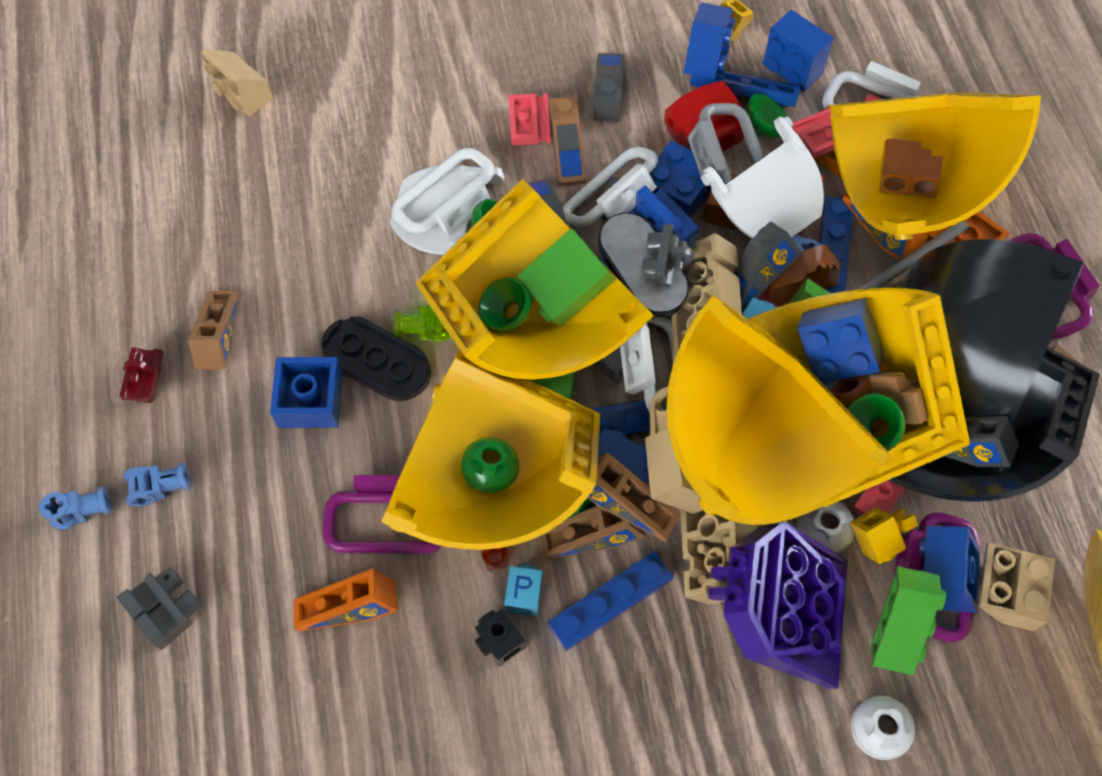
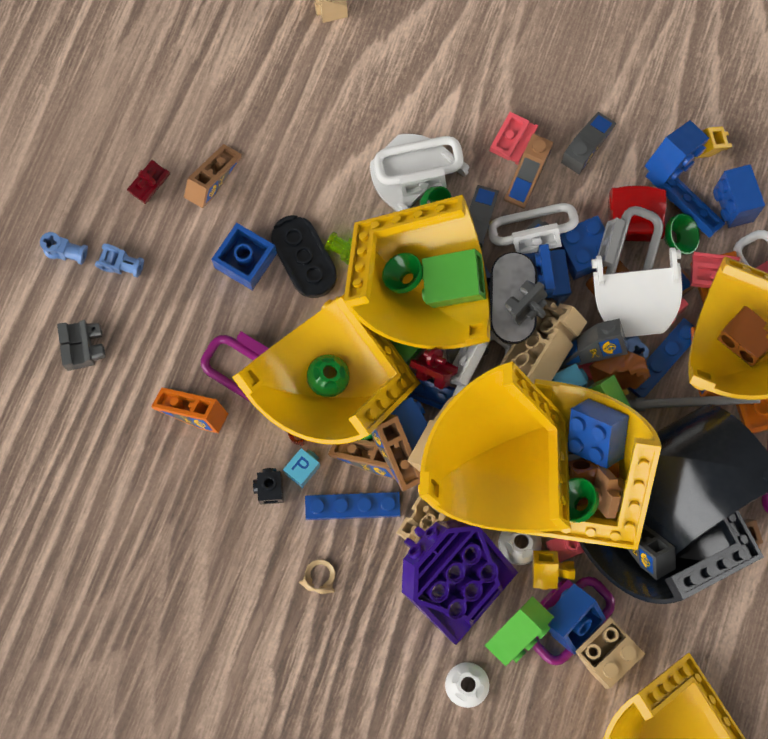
camera: 30 degrees right, 10 degrees up
none -> tan piece [299,560,336,594]
none -> dark red hips [410,347,458,389]

